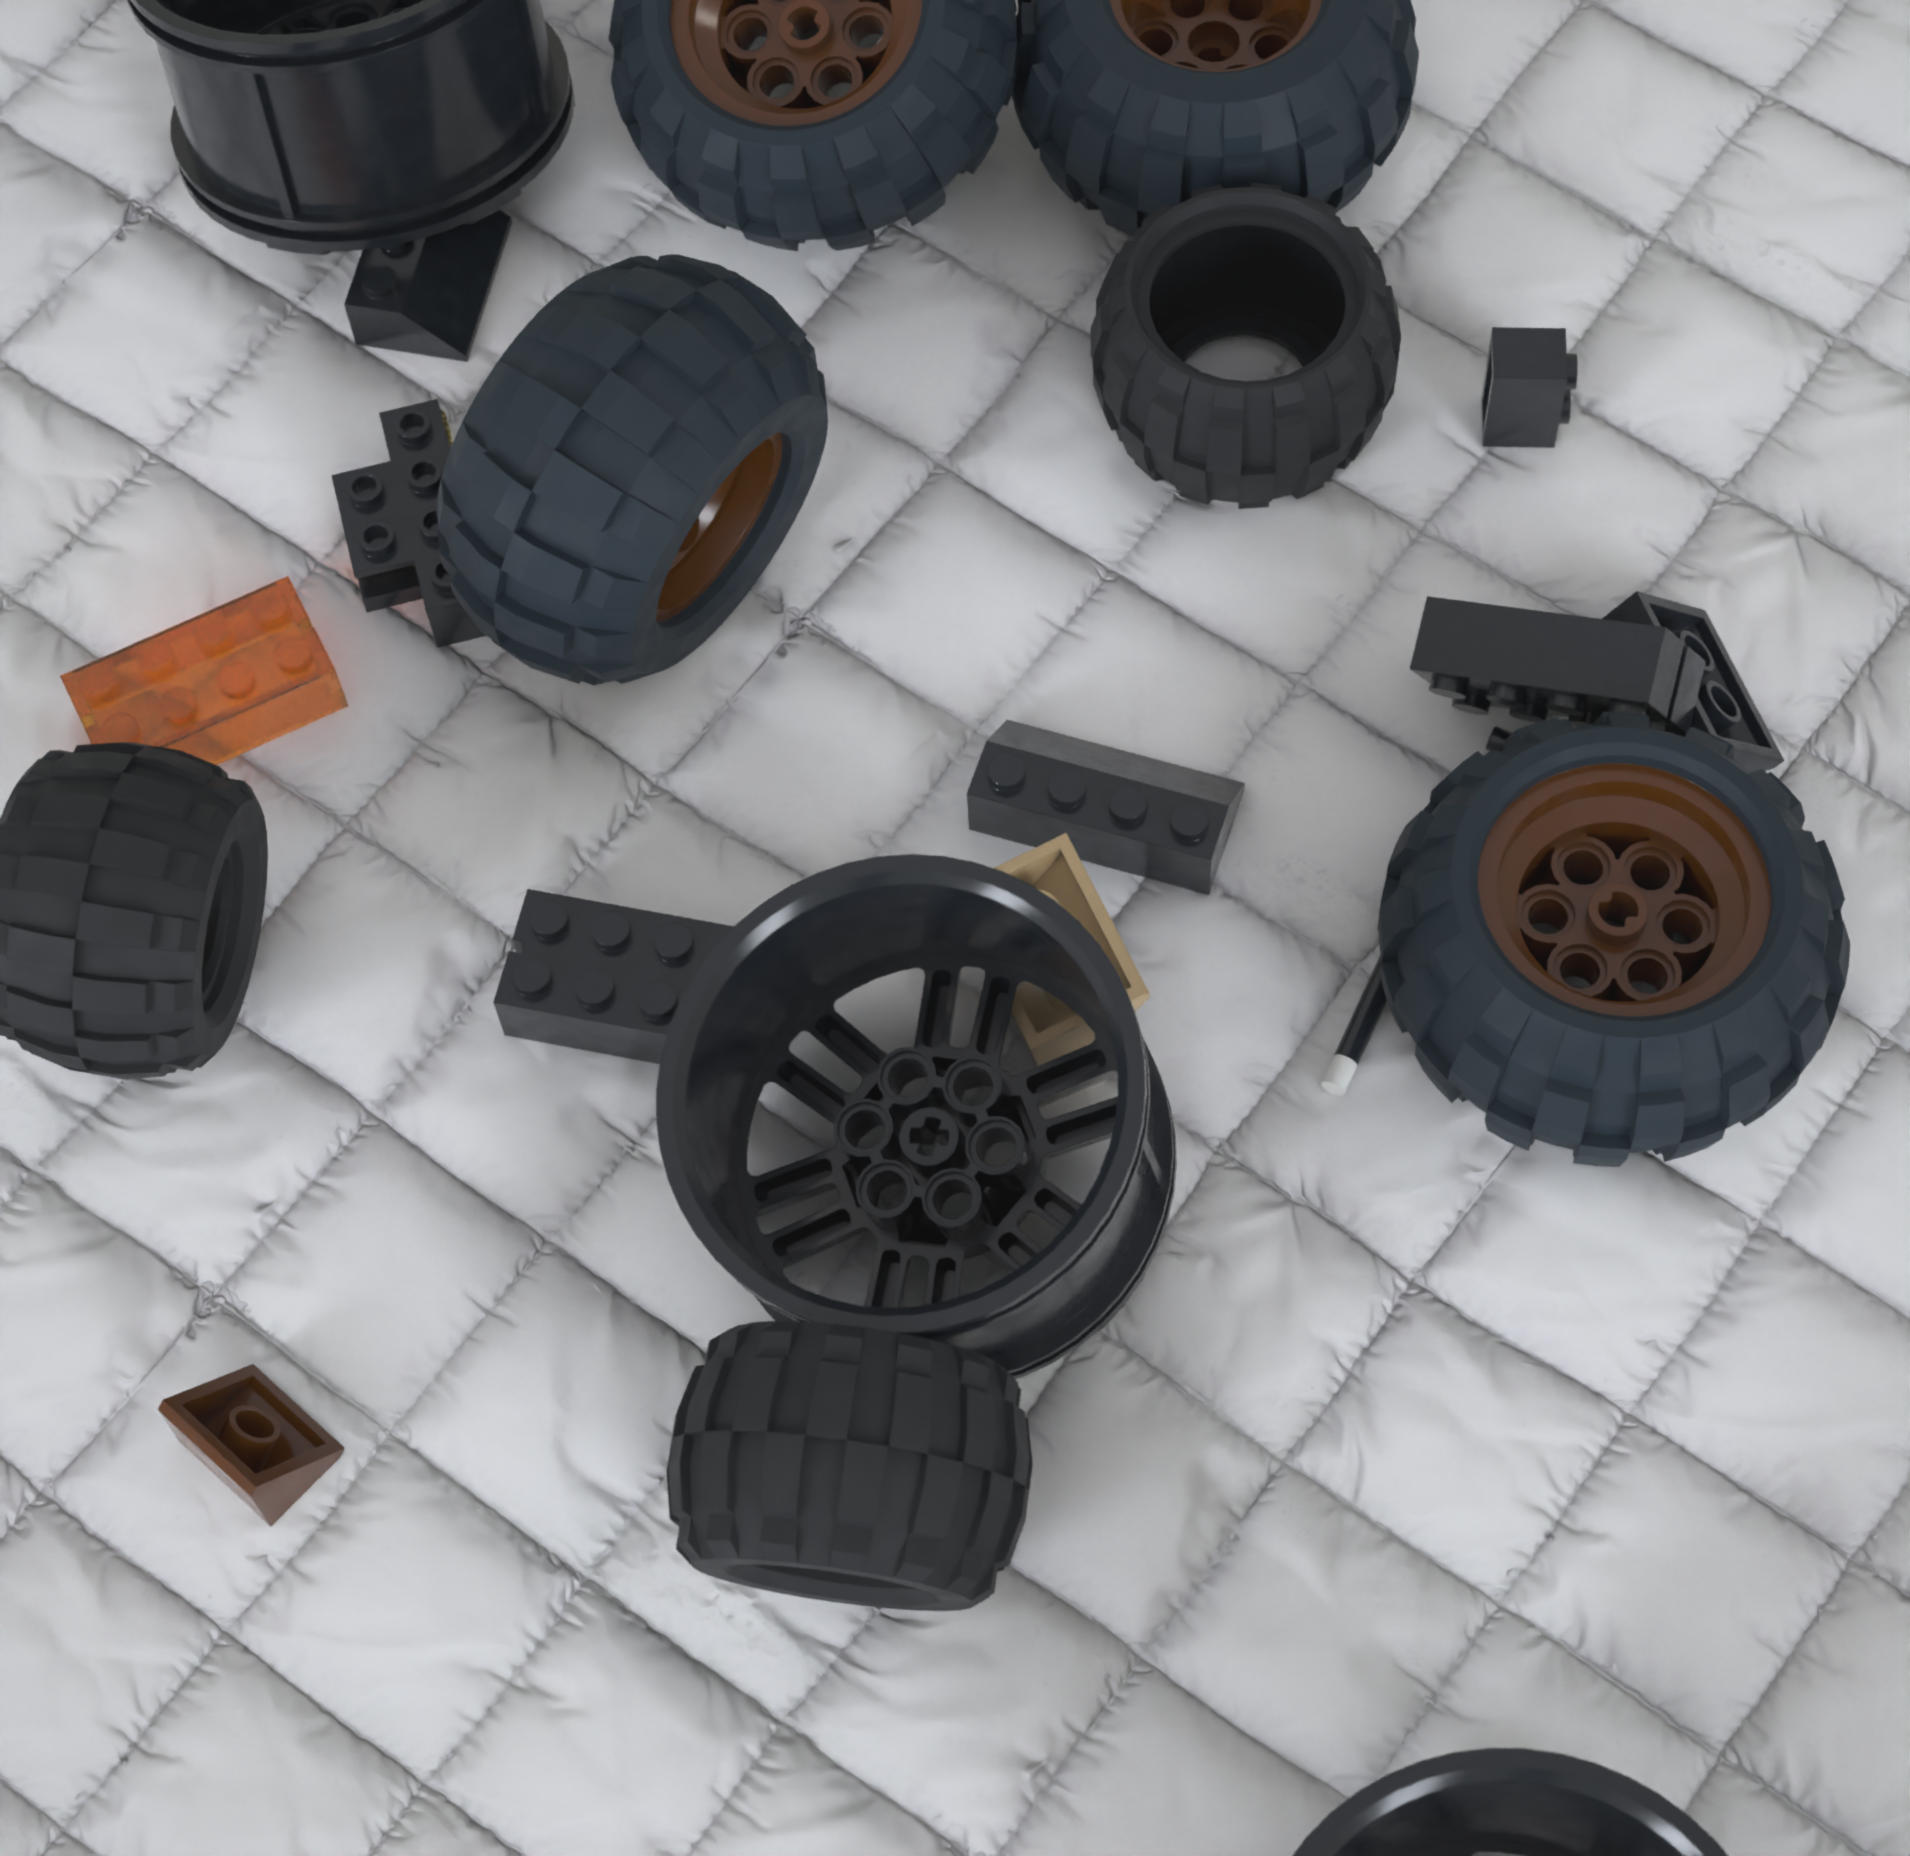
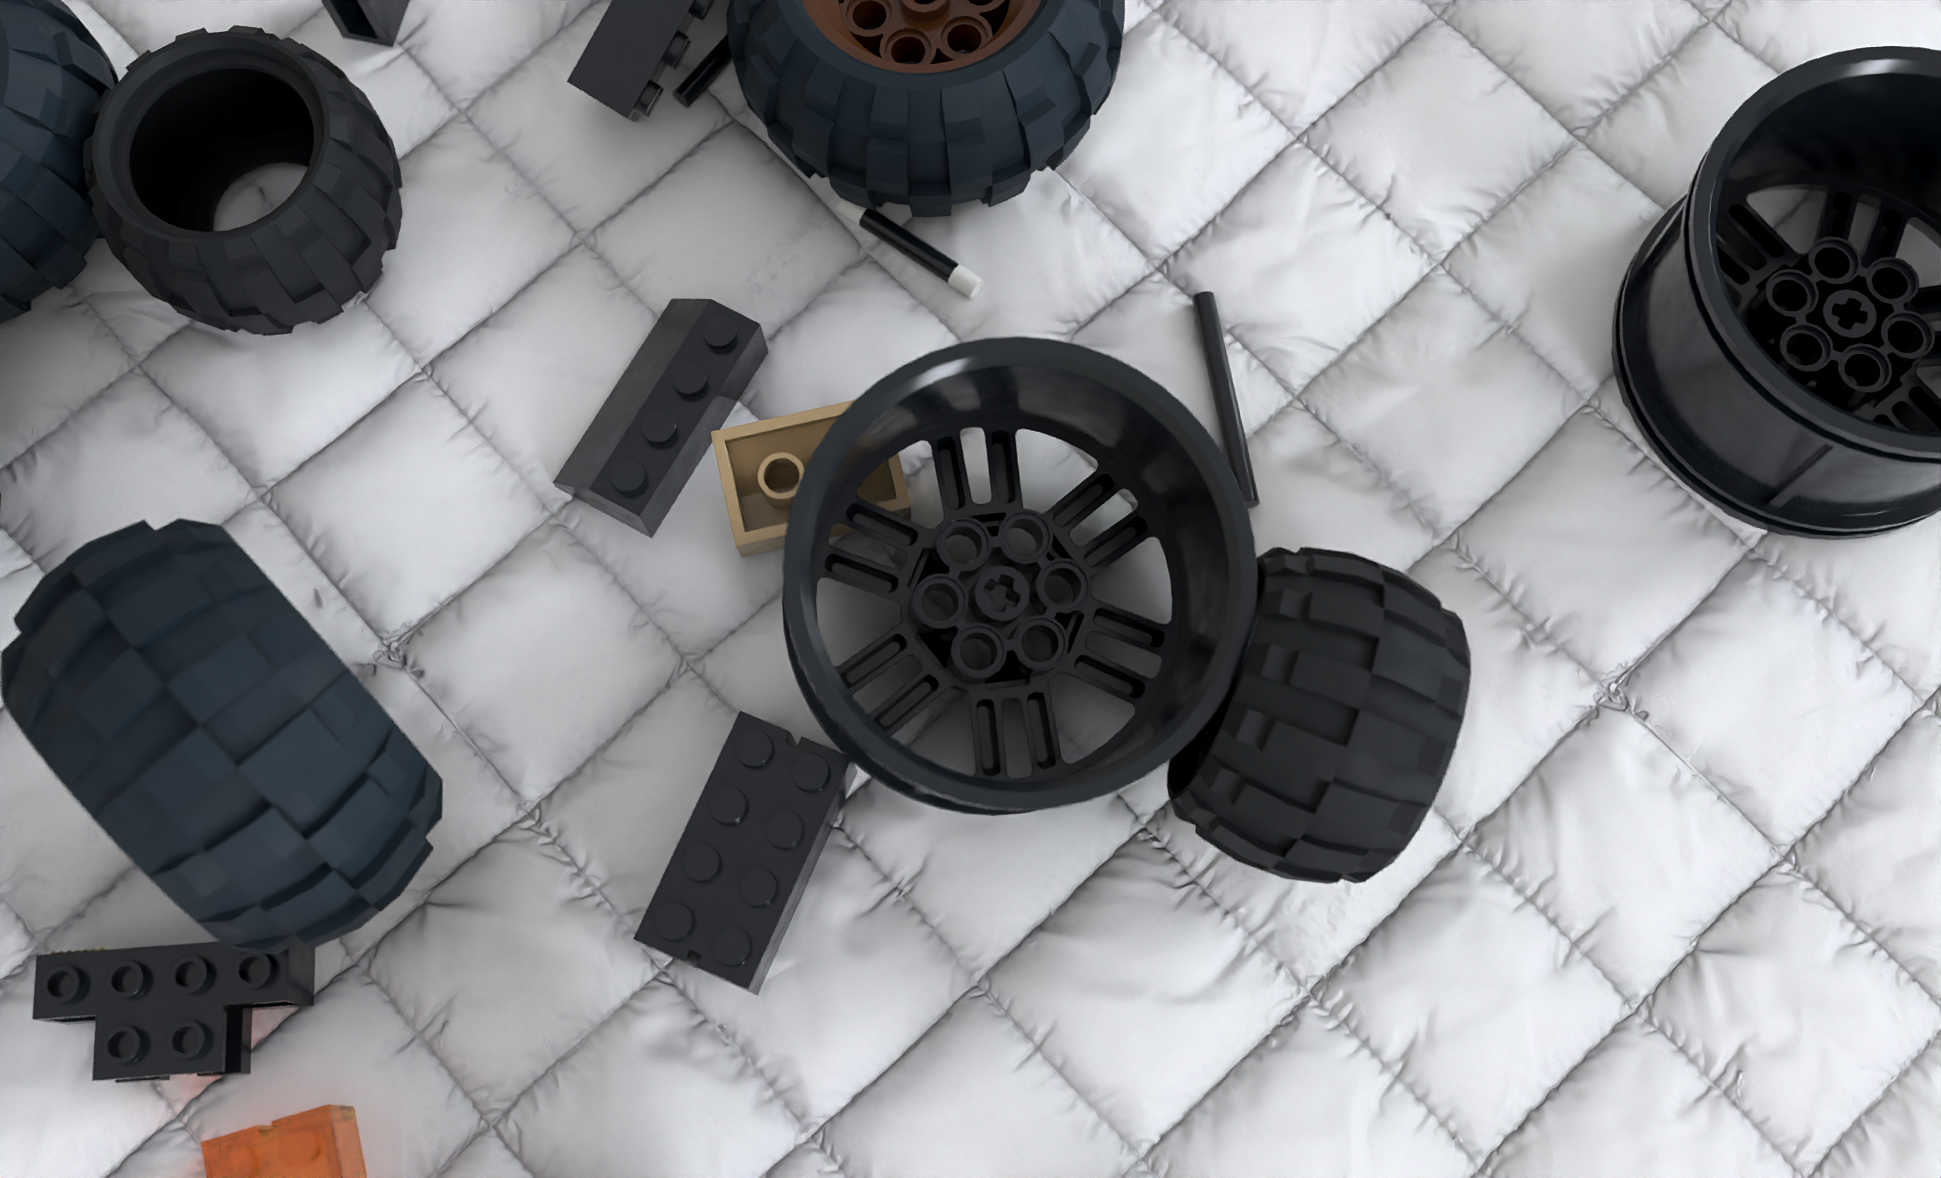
camera: 80 degrees left, 10 degrees up
none -> black bar [1192,291,1260,509]

